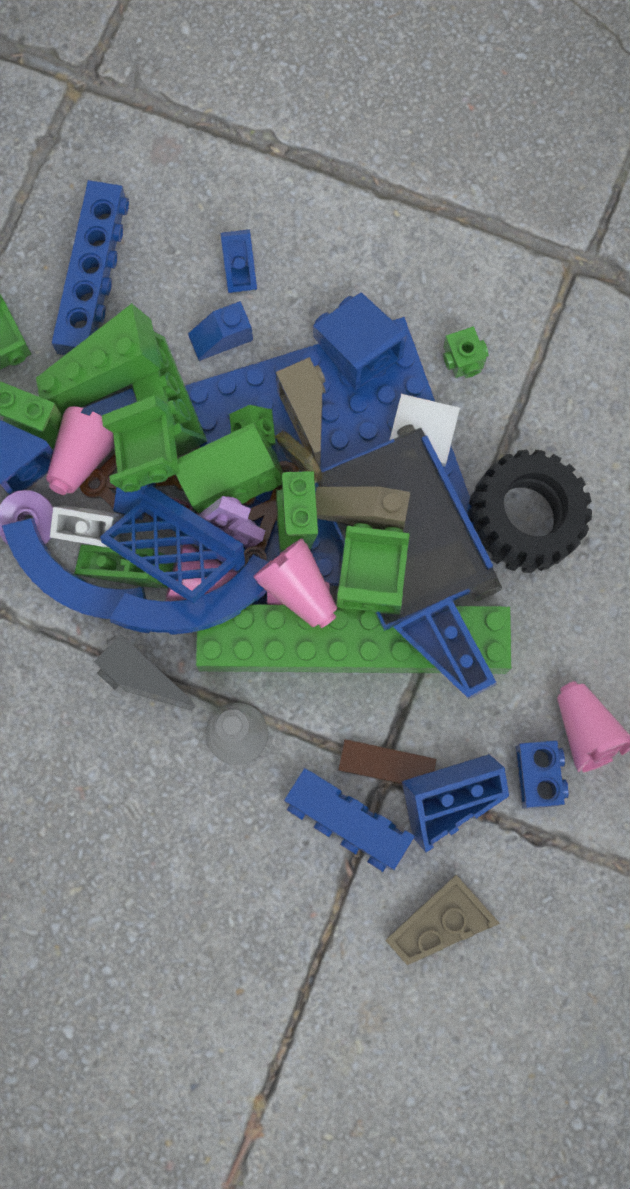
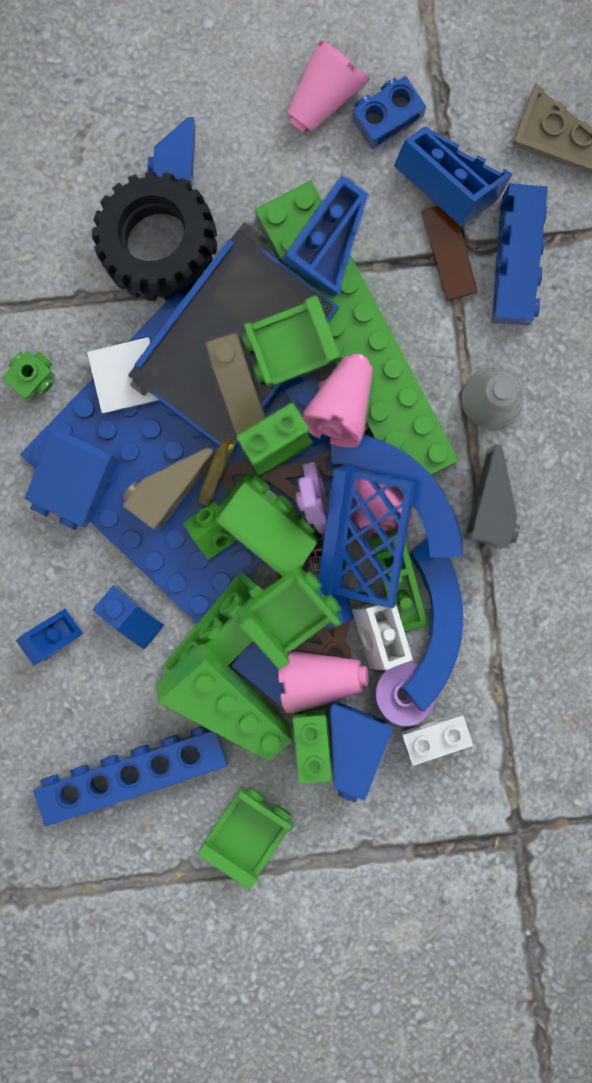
camera: 125 degrees left, 10 degrees up
none -> blue slope [148,117,196,187]

